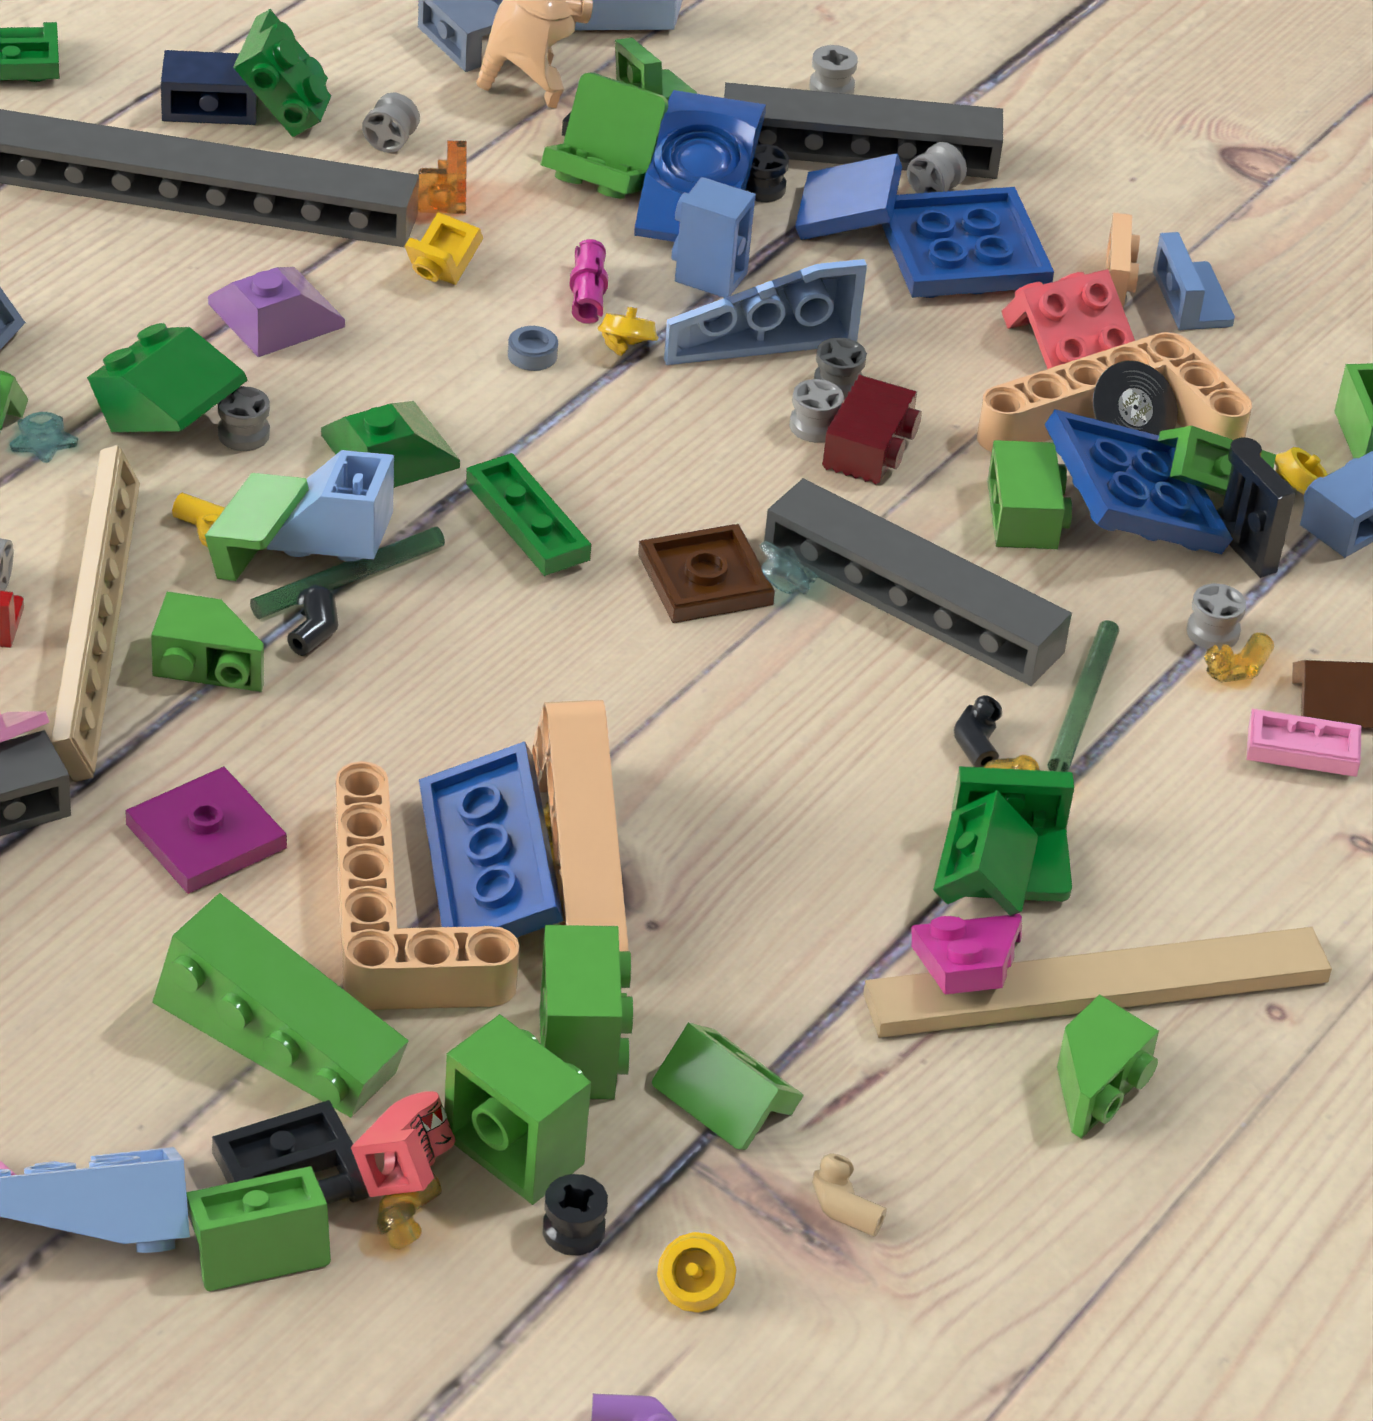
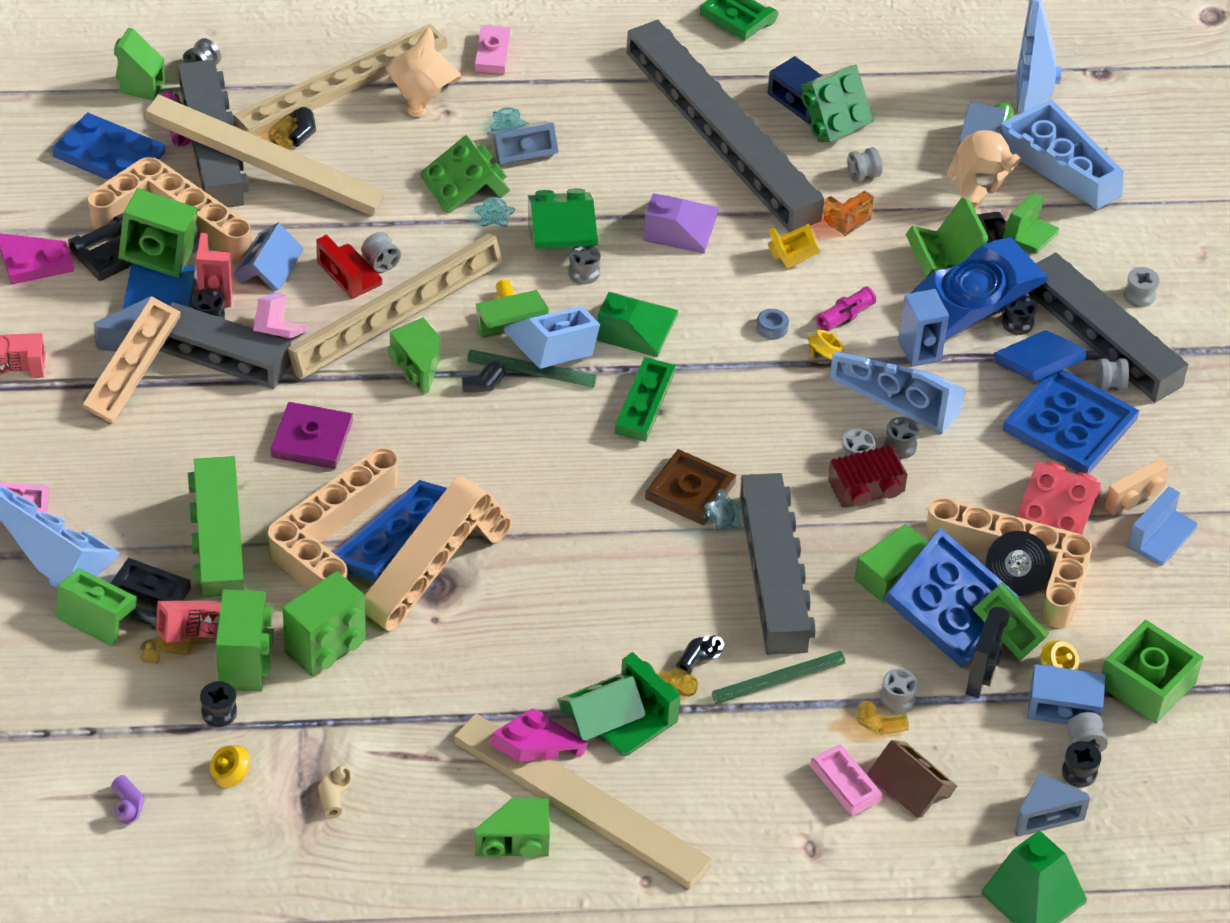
camera: 50 degrees right, 5 degrees up
bright green panel [652,1022,804,1150] -> none

